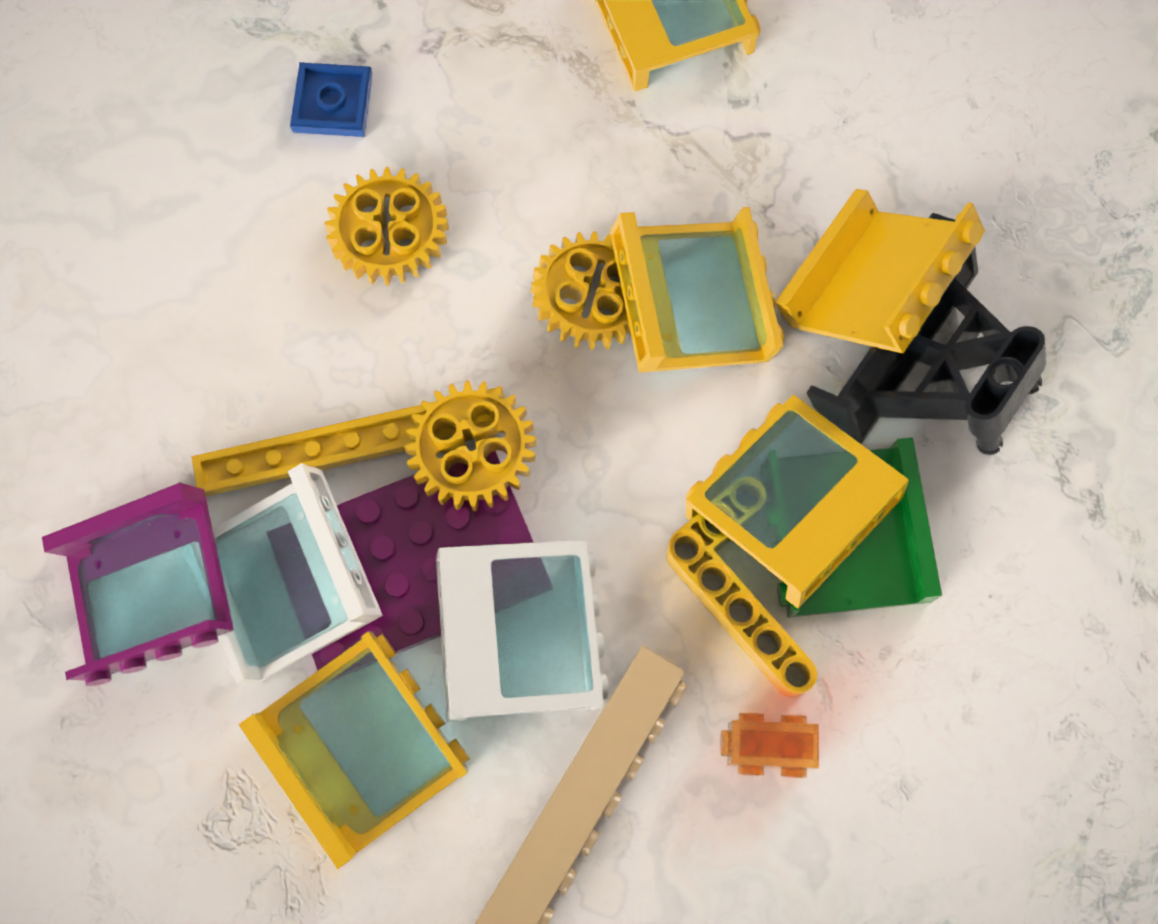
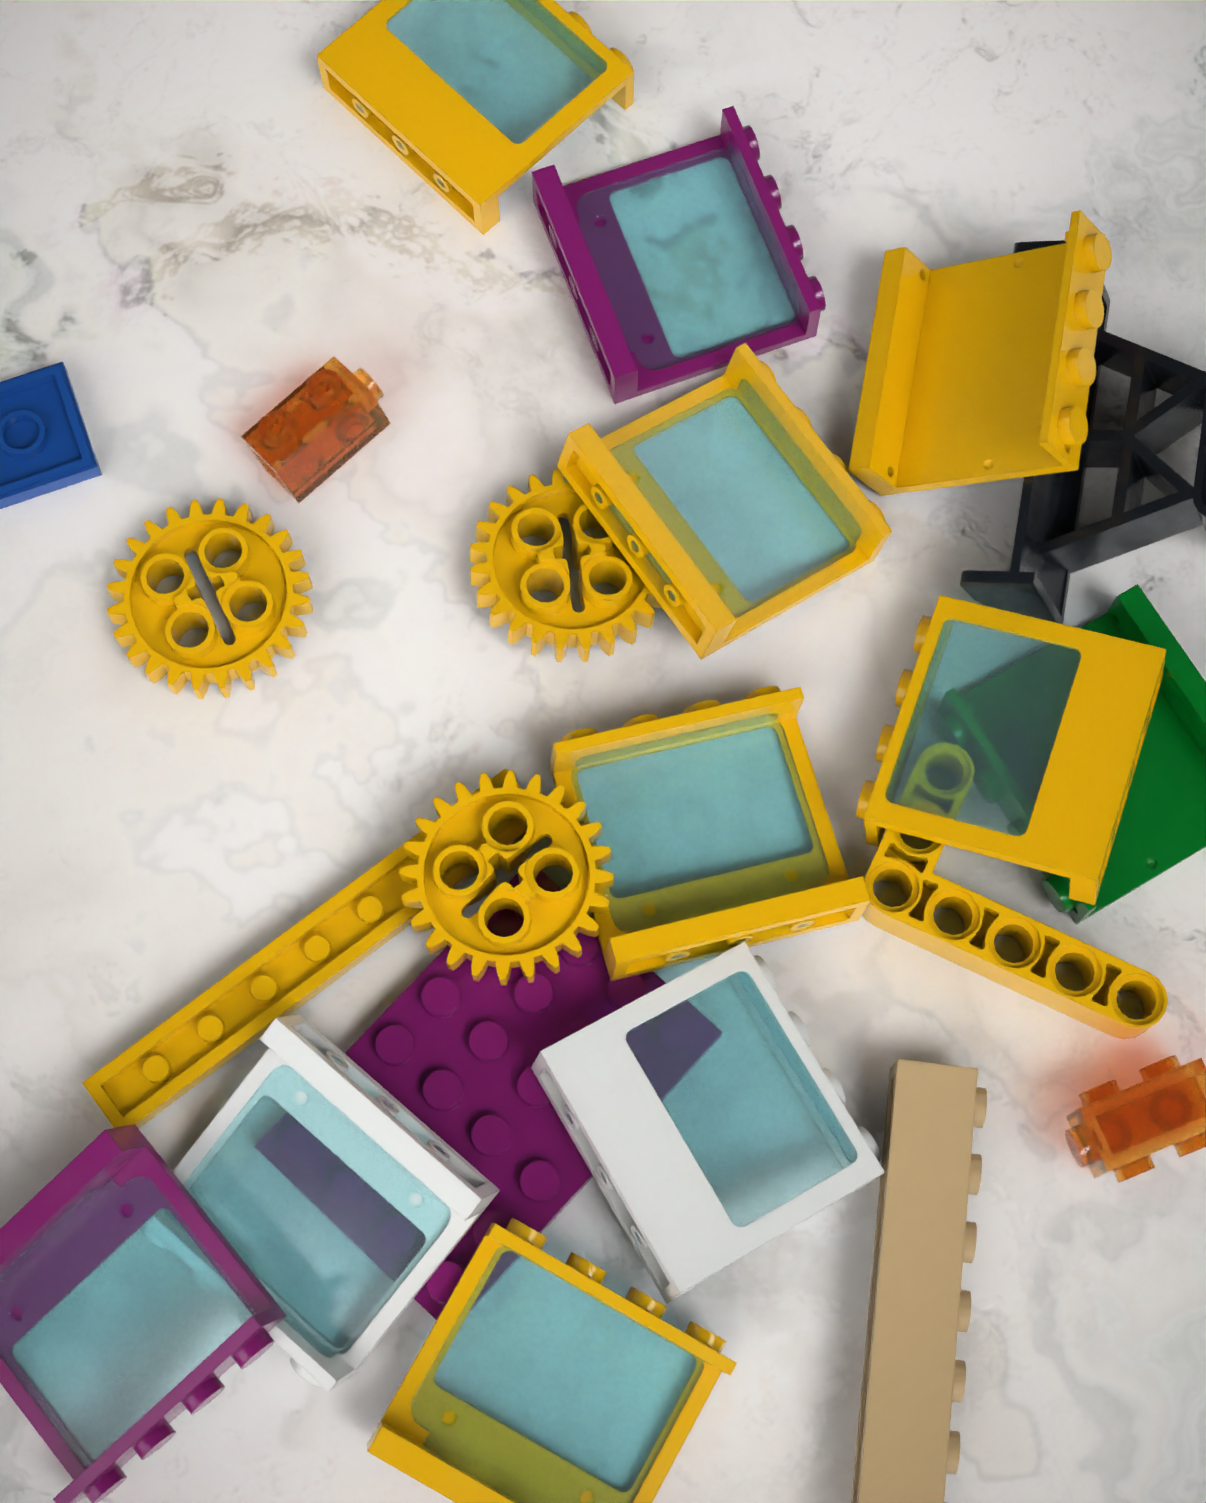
camera: 25 degrees left, 0 degrees up
none -> clear orange brick [241,356,391,503]
none -> clear light blue panel [532,106,826,404]
none -> clear light blue panel [549,686,871,981]

